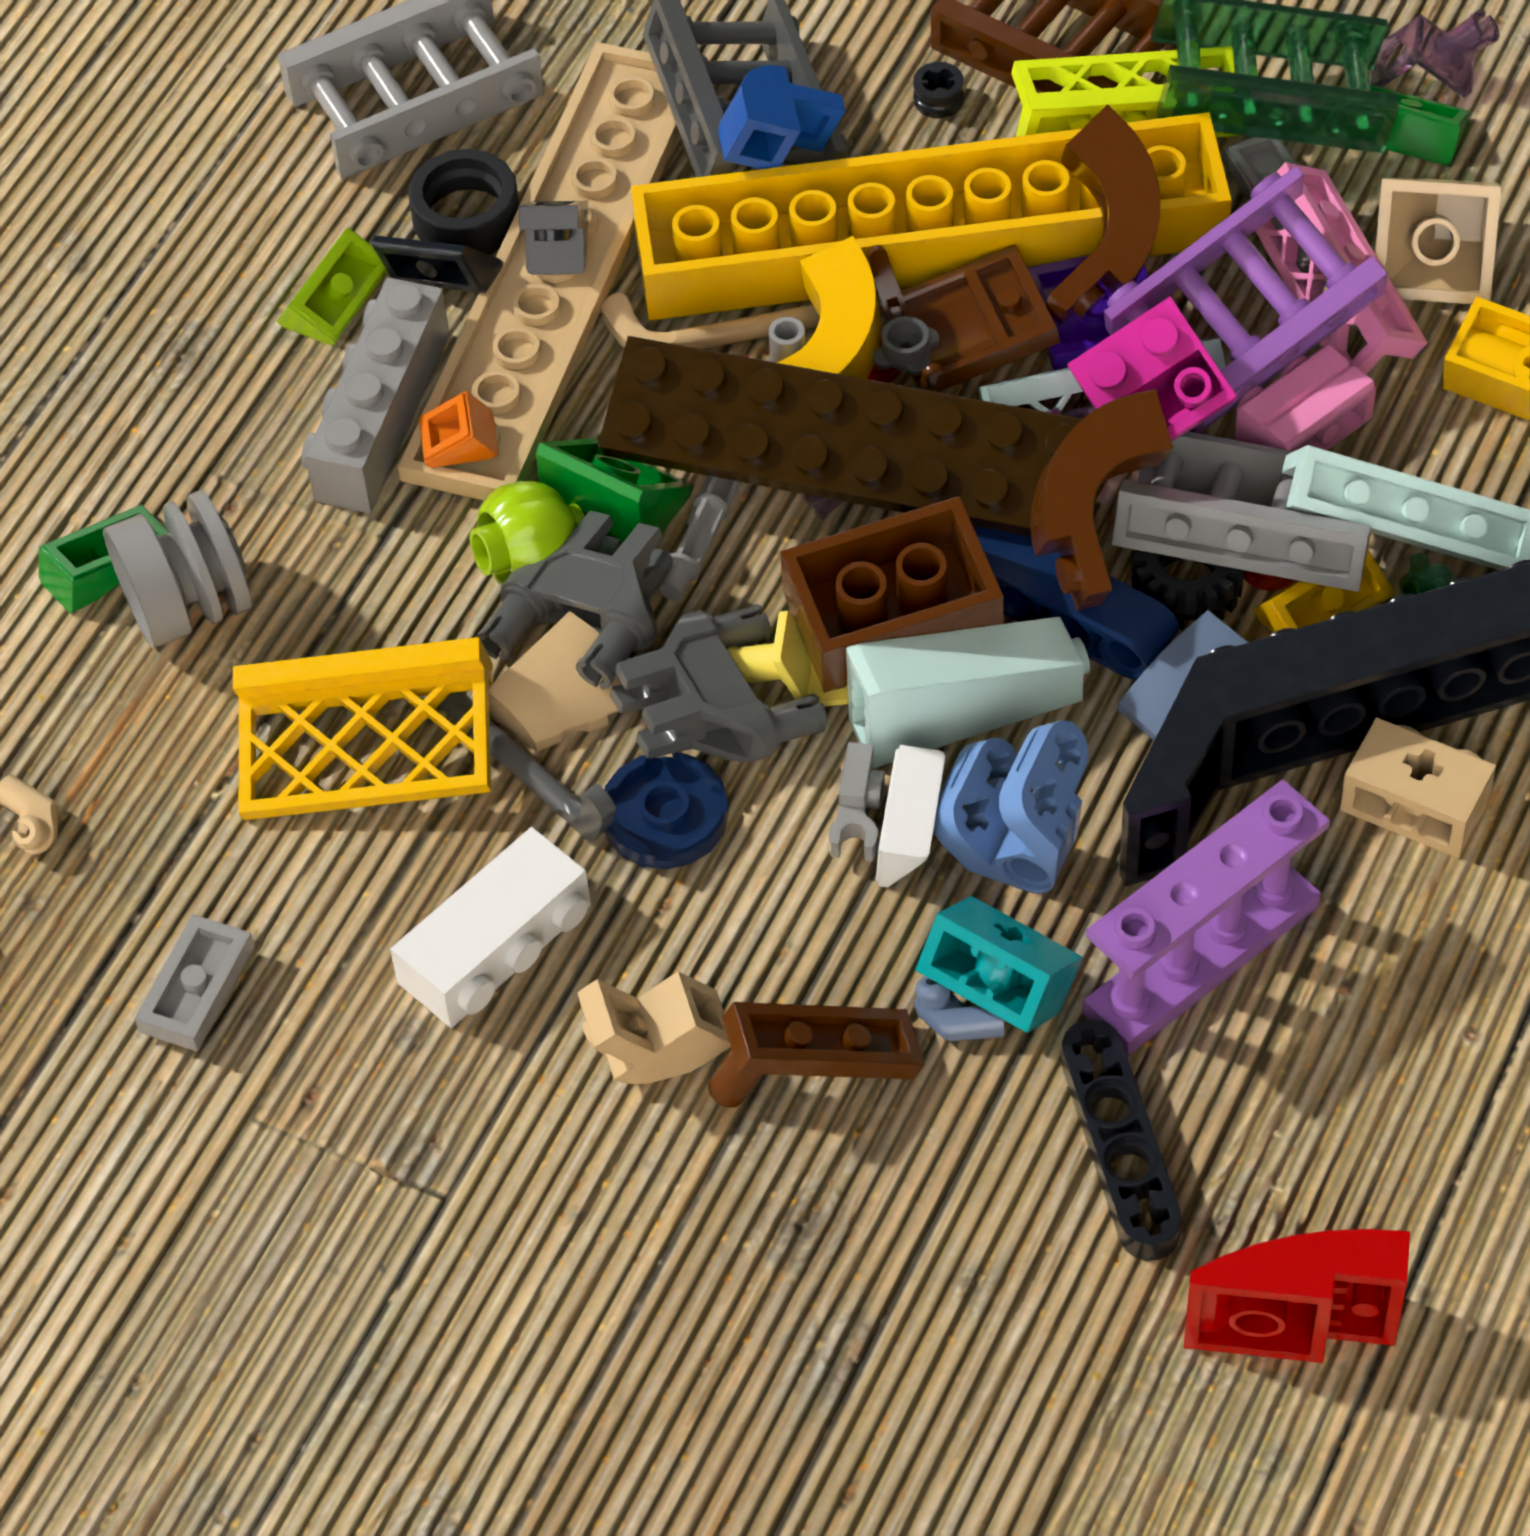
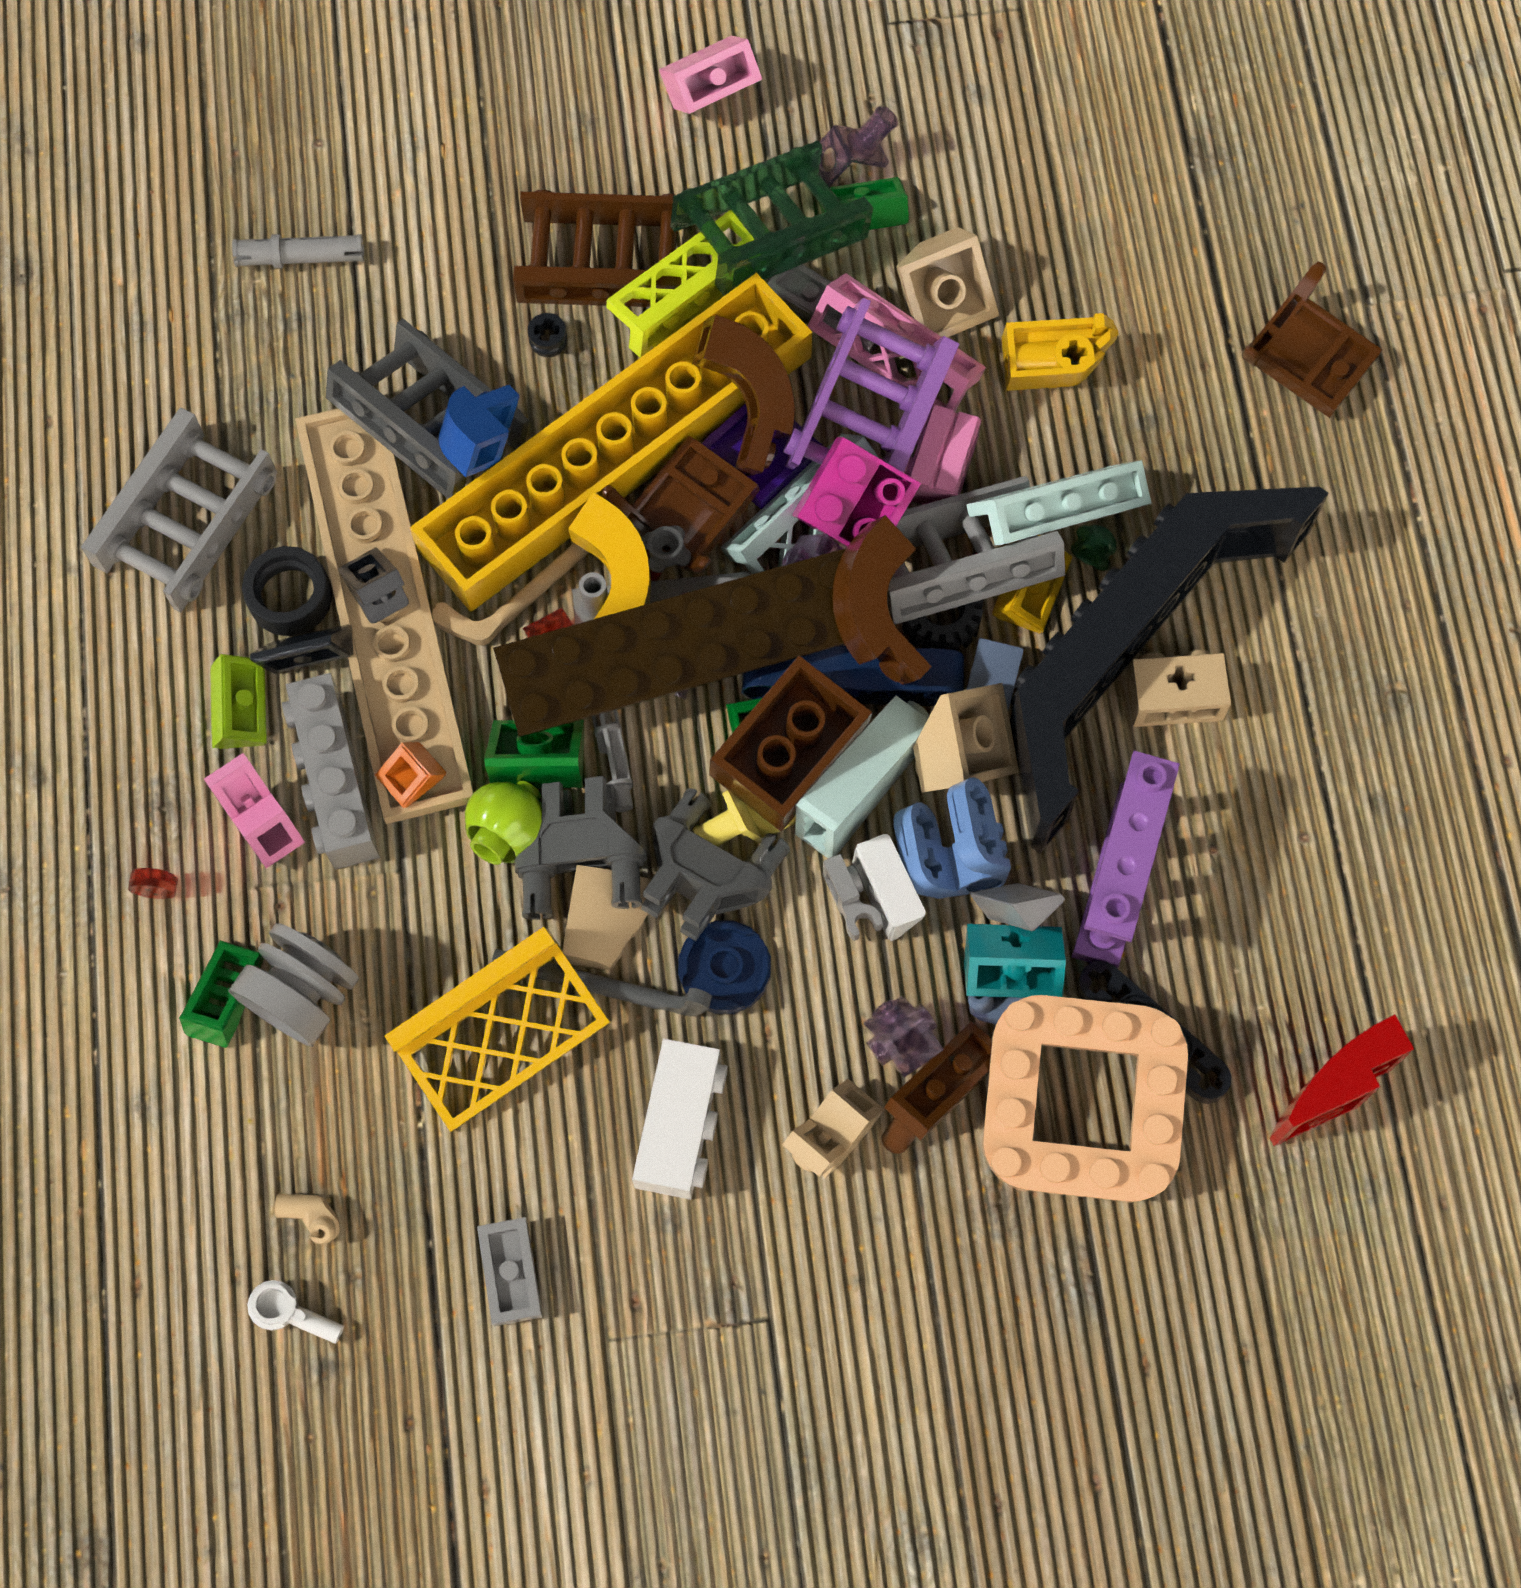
camera: 35 degrees left, 15 degrees up
none -> clear red tile [128,868,178,899]
none -> bright pink brick [204,753,305,869]
none -> brick [863,996,944,1078]
none -> tan slope [913,683,1019,793]
none -> light grey slope [971,883,1065,931]
none -> light nougat plate [982,995,1188,1203]

